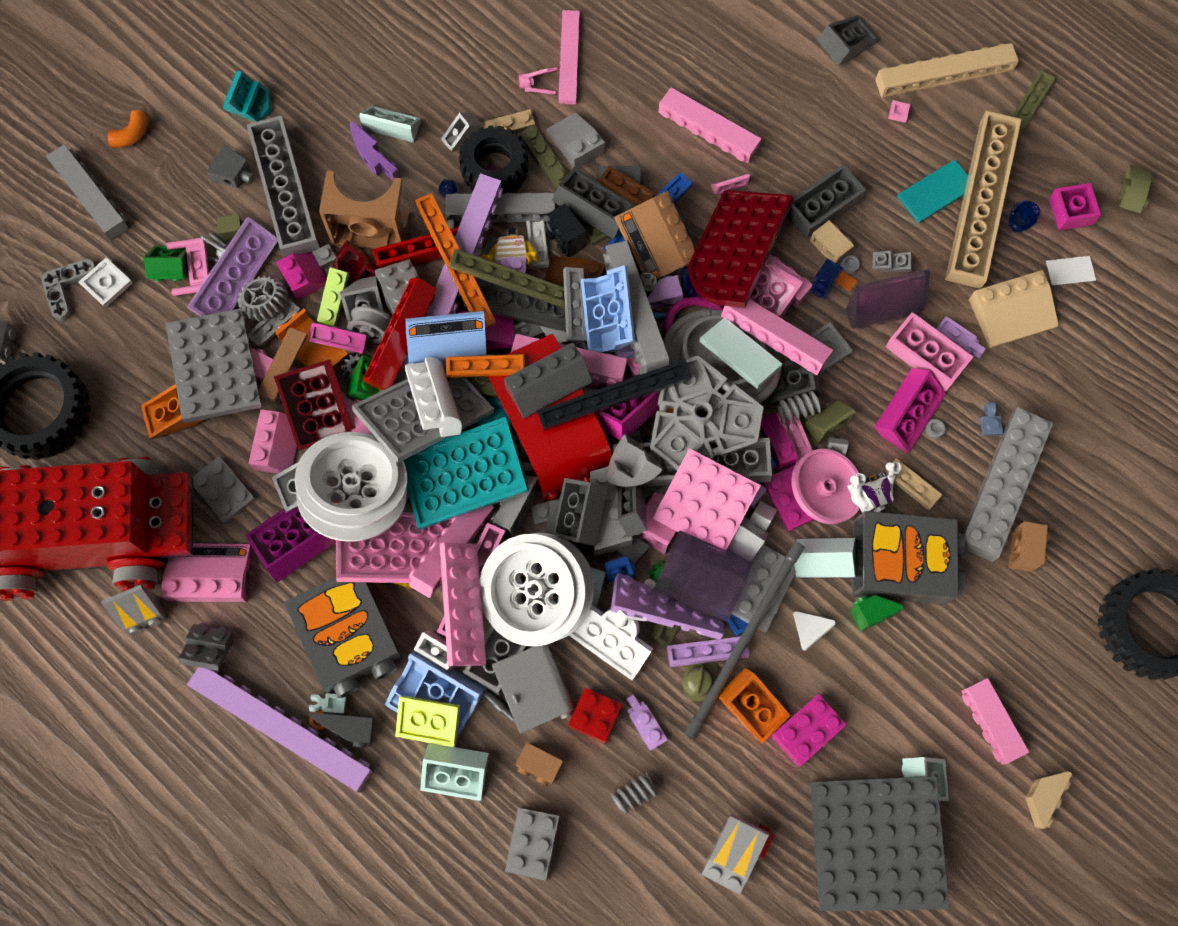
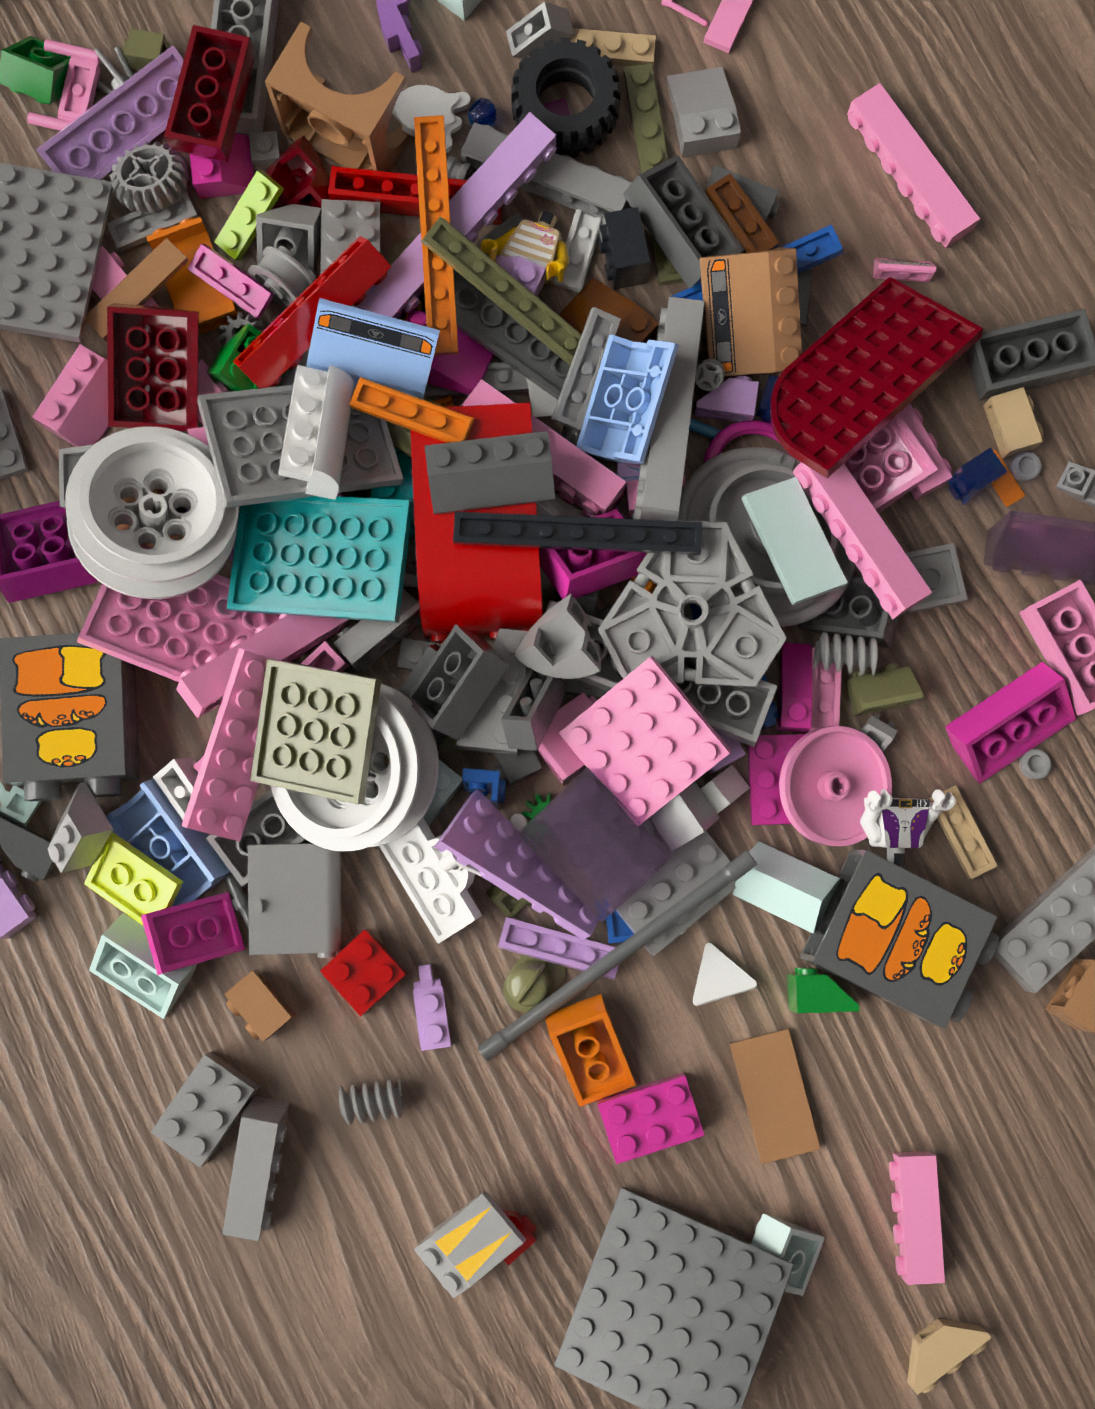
camera: 25 degrees right, 10 degrees up
none -> light grey slope [47,782,113,873]
none -> dark pink plate [141,892,245,975]
none -> dark red brick [164,24,256,162]
none -> light grey wedge [222,1095,290,1241]
none -> plate [250,659,382,804]
none -> white tile [392,85,470,153]
none -> medium nougat tile [729,1028,820,1164]

